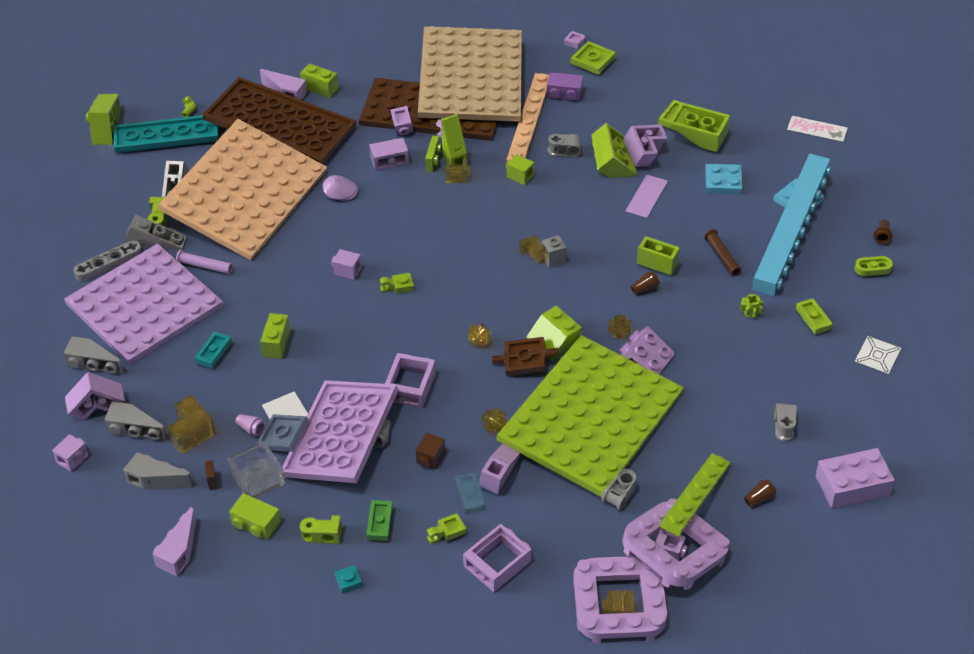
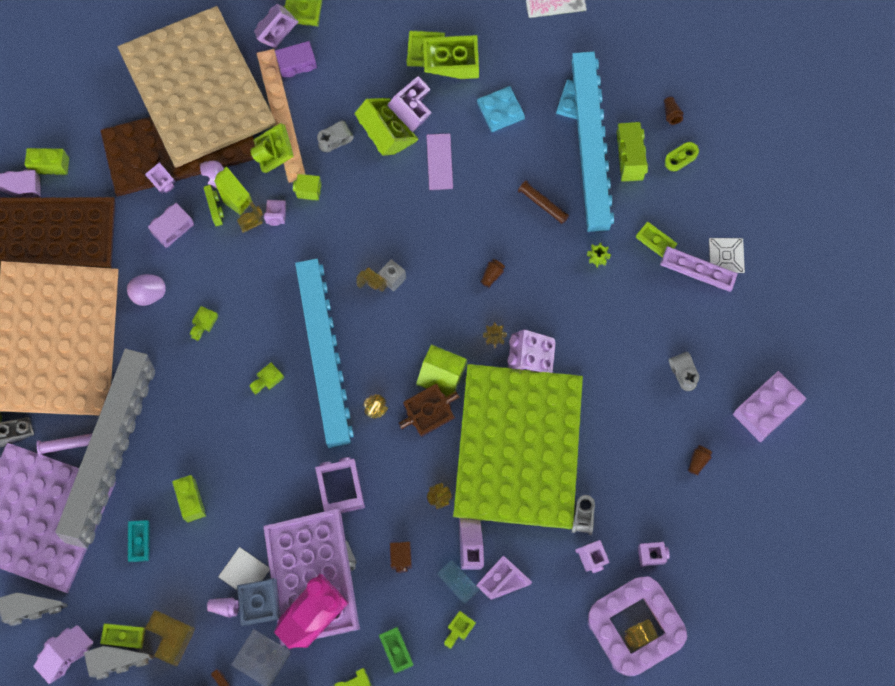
camera: 25 degrees left, 25 degrees up
lavender brick [331,249,362,280] -> none
lavender window [463,524,531,592] -> none
lavender plate [622,498,730,590] -> none
lime brick [637,236,680,275] -> none
lime plate [660,453,730,537] -> none
none -> light grey brick [55,349,155,549]
none -> lime plate [100,624,146,649]
none -> lime plate [190,306,218,341]
none -> lime plate [251,123,294,173]
none -> lavender slope [254,4,298,48]
none -> lavender bracket [264,200,286,226]
none -> dark pink slope [274,574,349,649]
none -> medium azure brick [295,259,354,448]
none -> lavender wing [476,556,532,600]
none -> lavender brick [575,540,610,573]
none -> lime wedge [616,122,648,182]
none -> lavender tile [660,246,738,292]

